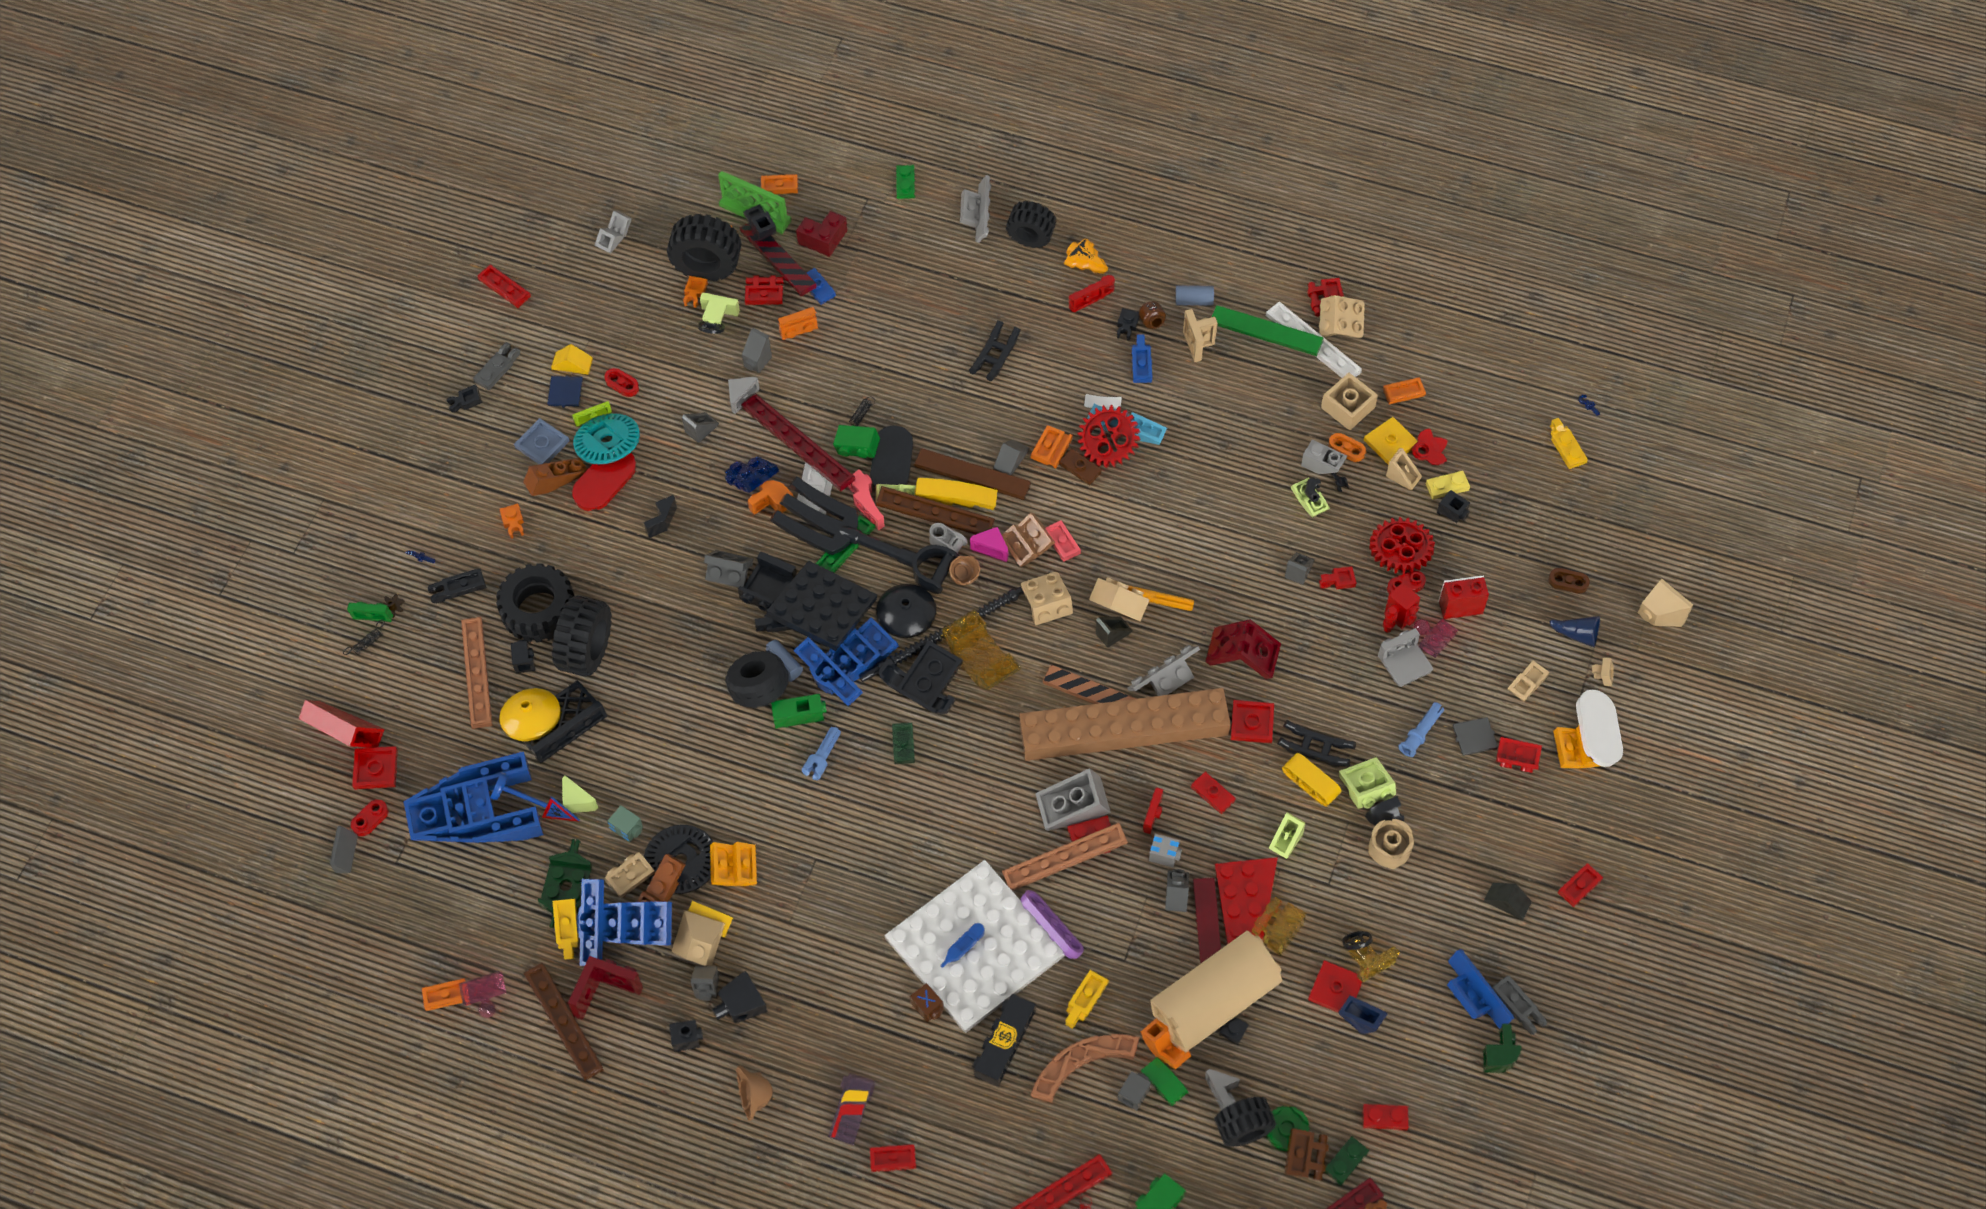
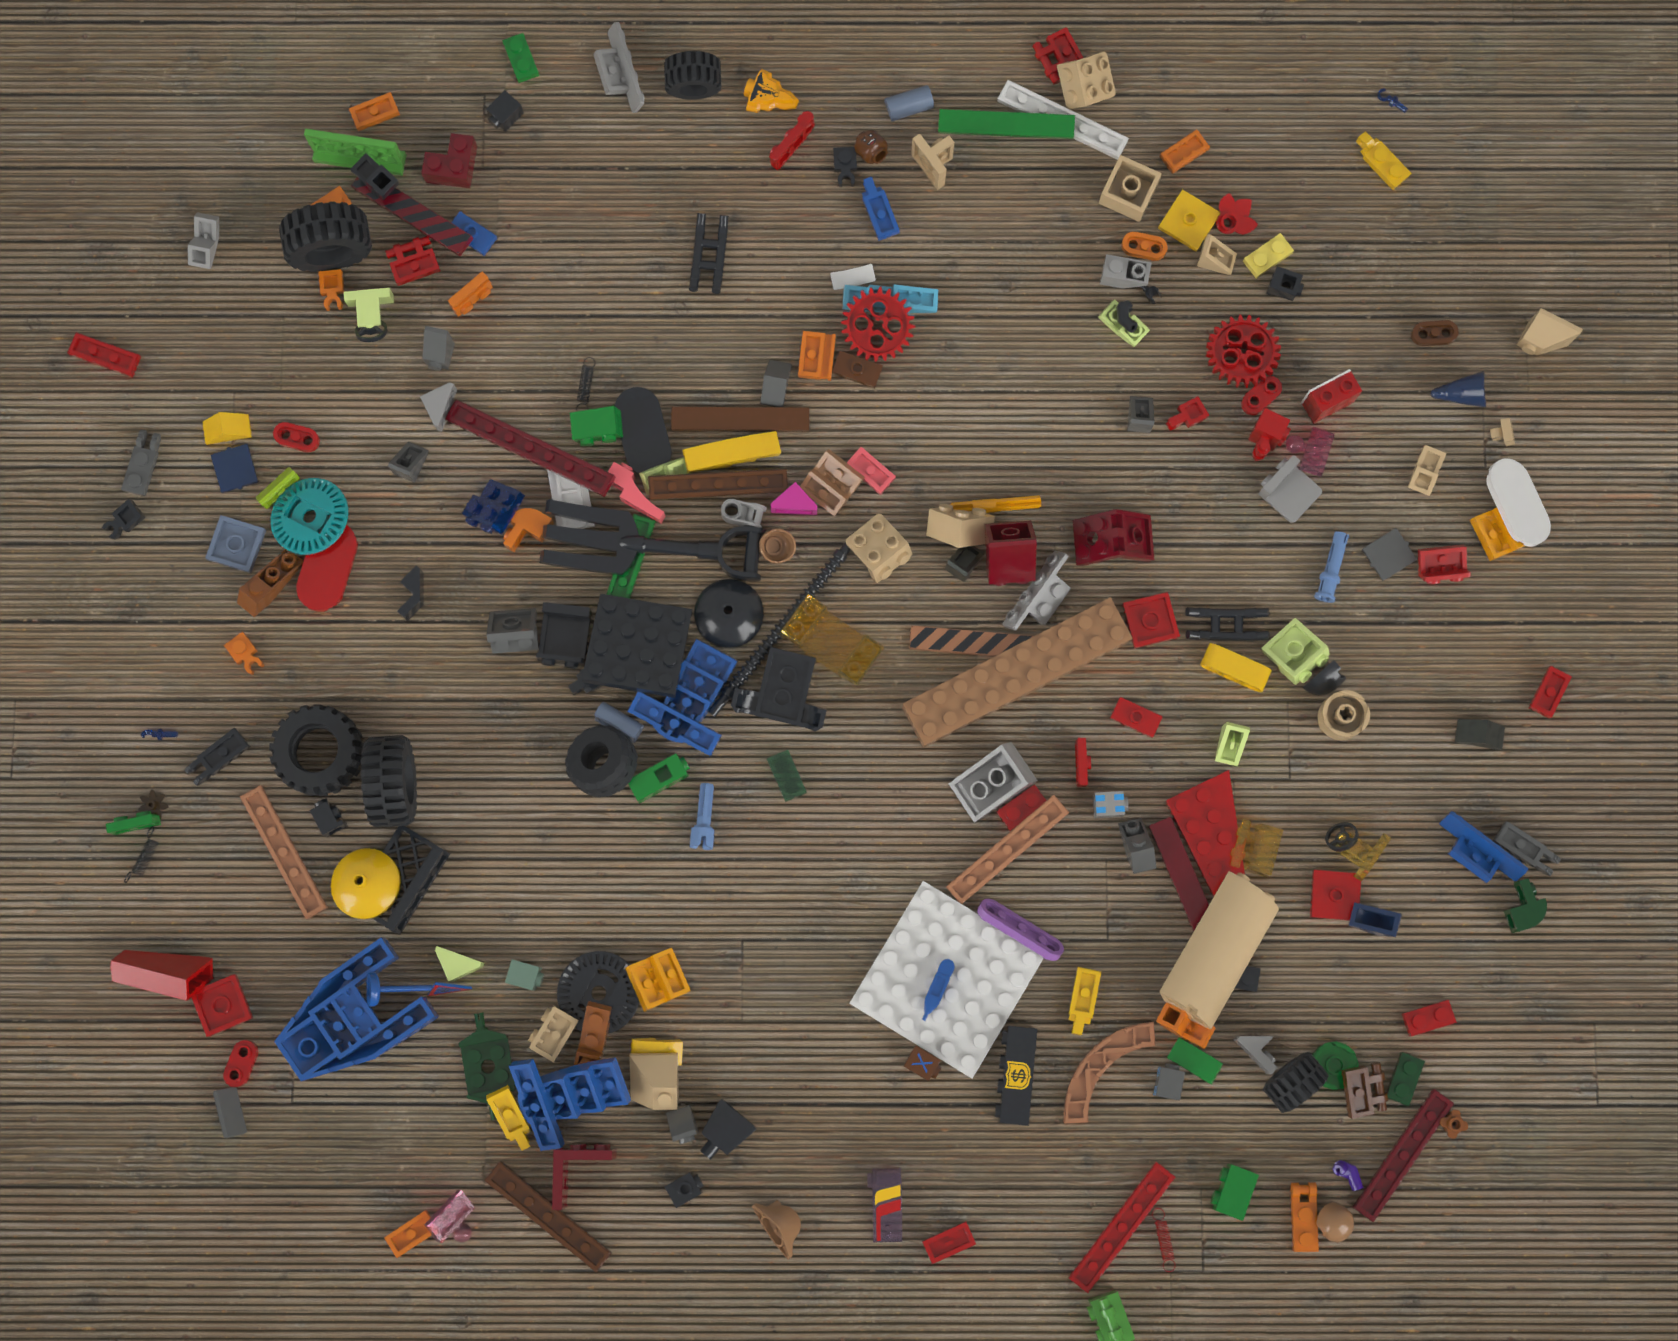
camera: 20 degrees left, 20 degrees up
none -> black brick [486,90,524,132]
none -> dark red slope [985,520,1037,586]

